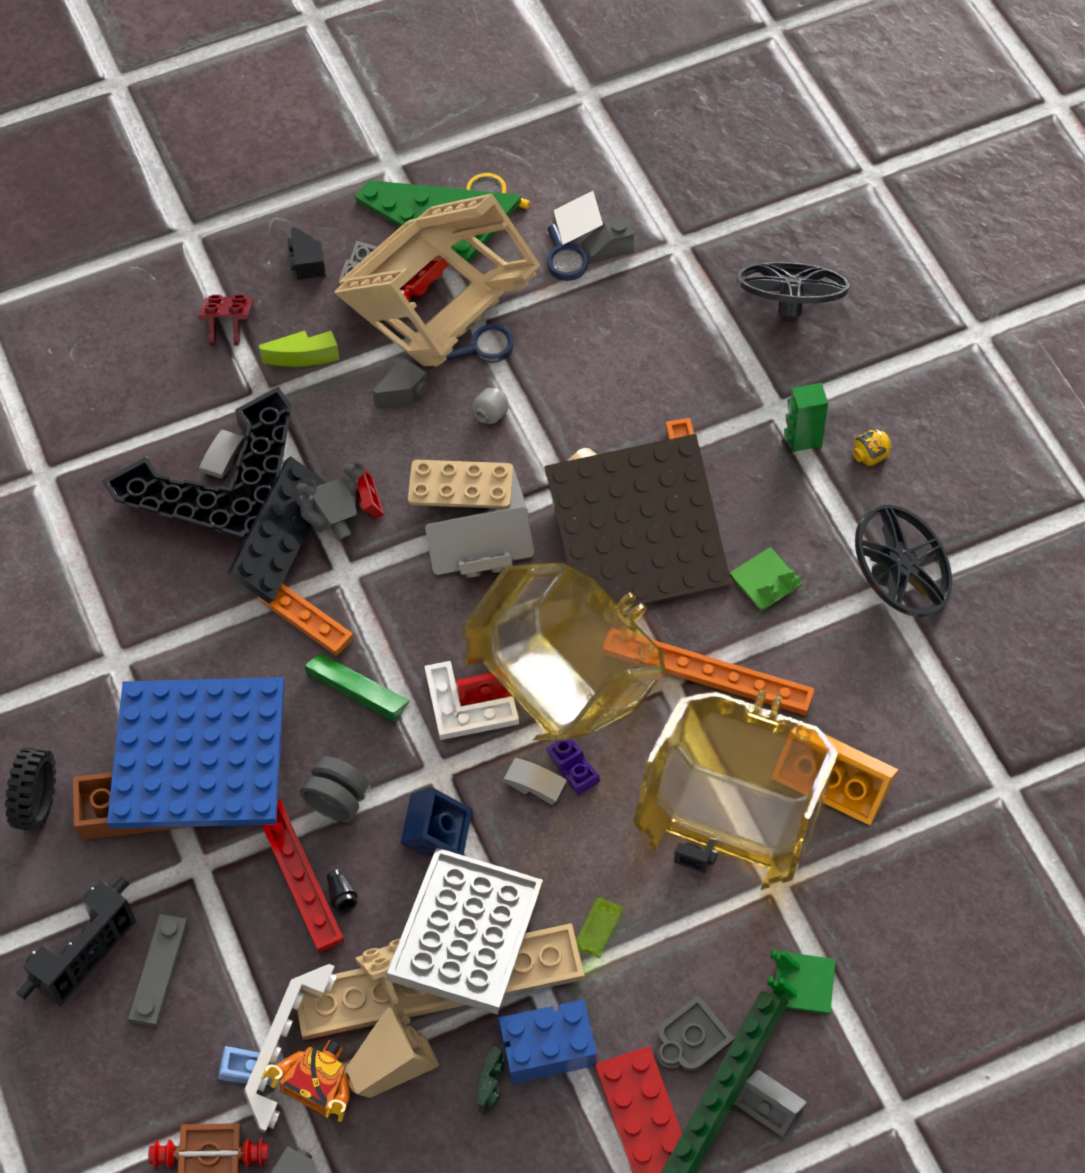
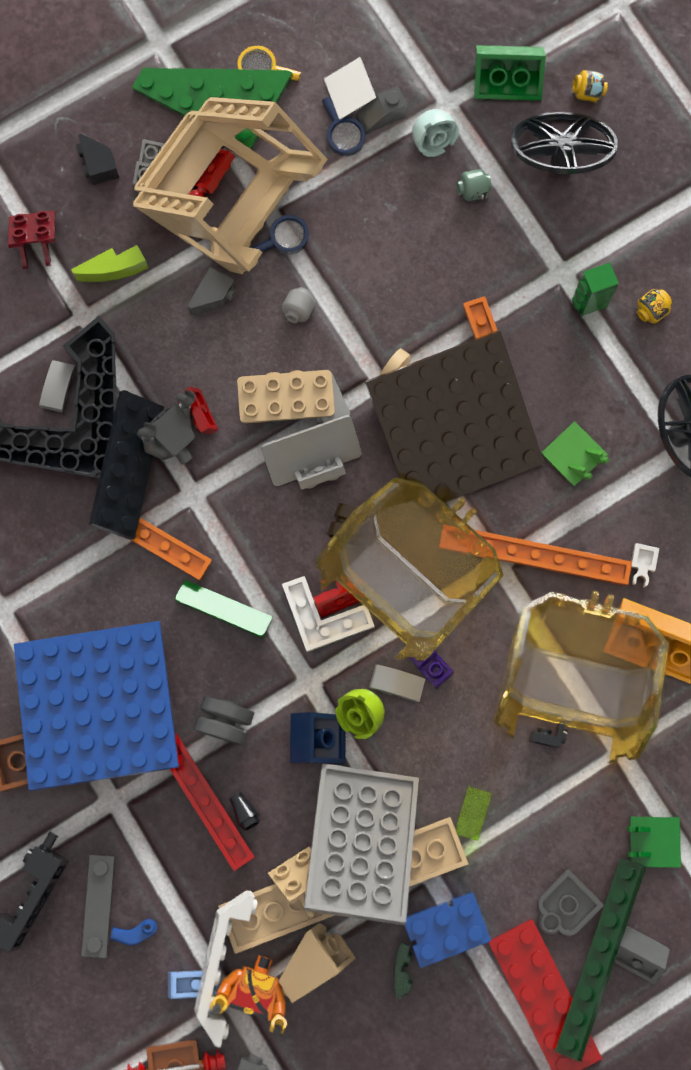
camera: 10 degrees left, 20 degrees up
none -> blue arm [110,919,157,946]
none -> lime cylinder [335,689,385,739]
none -> light aqua cylinder [412,109,459,157]
none -> sand green head [456,169,492,202]
none -> green slope [474,45,546,101]
none -> head [572,70,608,103]
none -> white plate [631,543,659,588]

